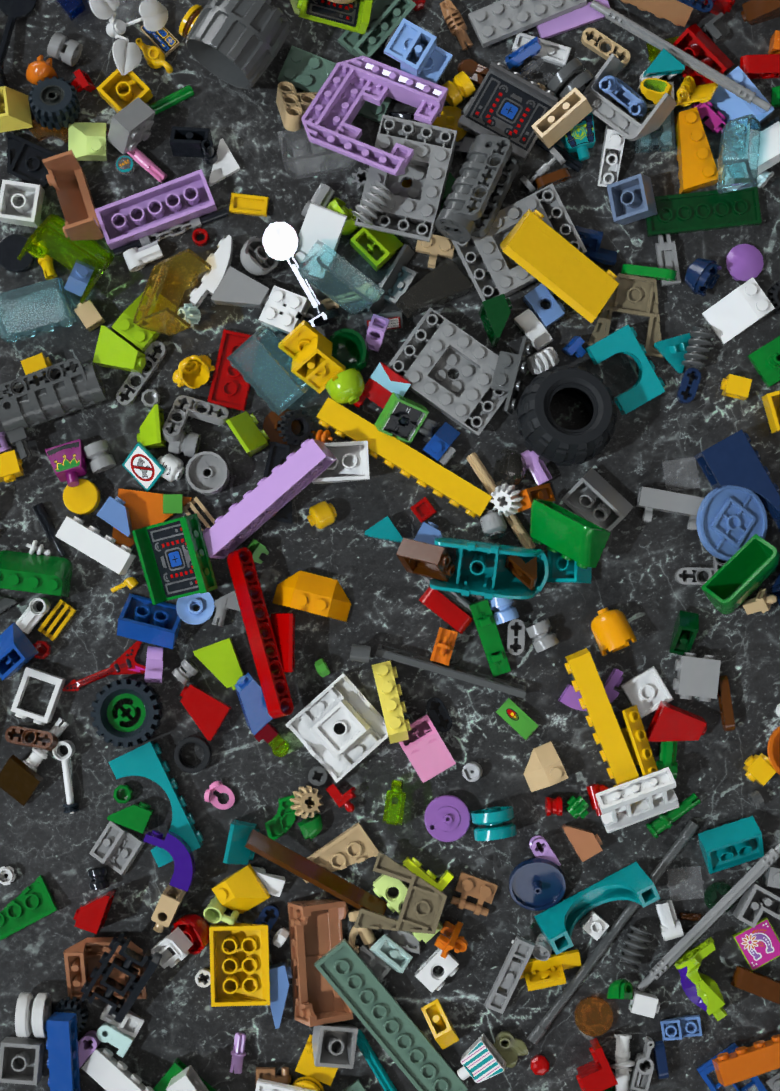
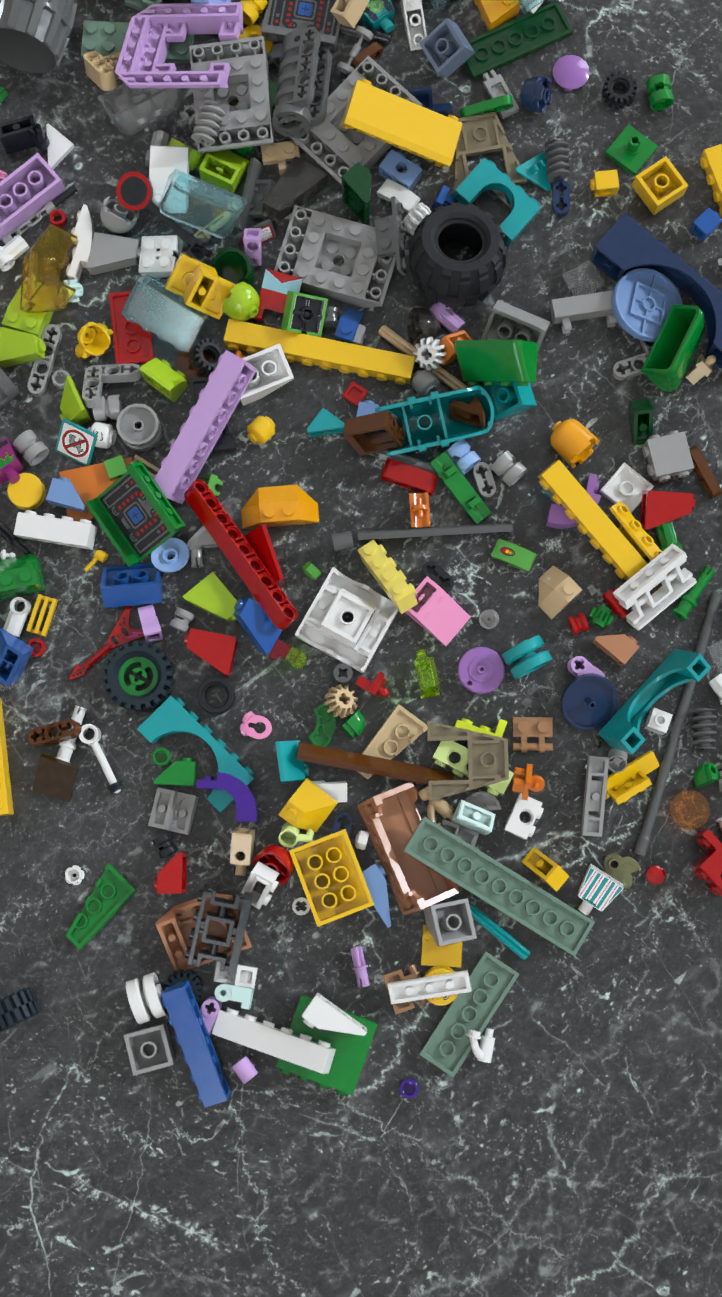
camera: 15 degrees left, 5 degrees down
white window [10,667,66,726] -> none
yellow tile [229,193,269,217] -> none
white slope [702,277,775,345] -> none

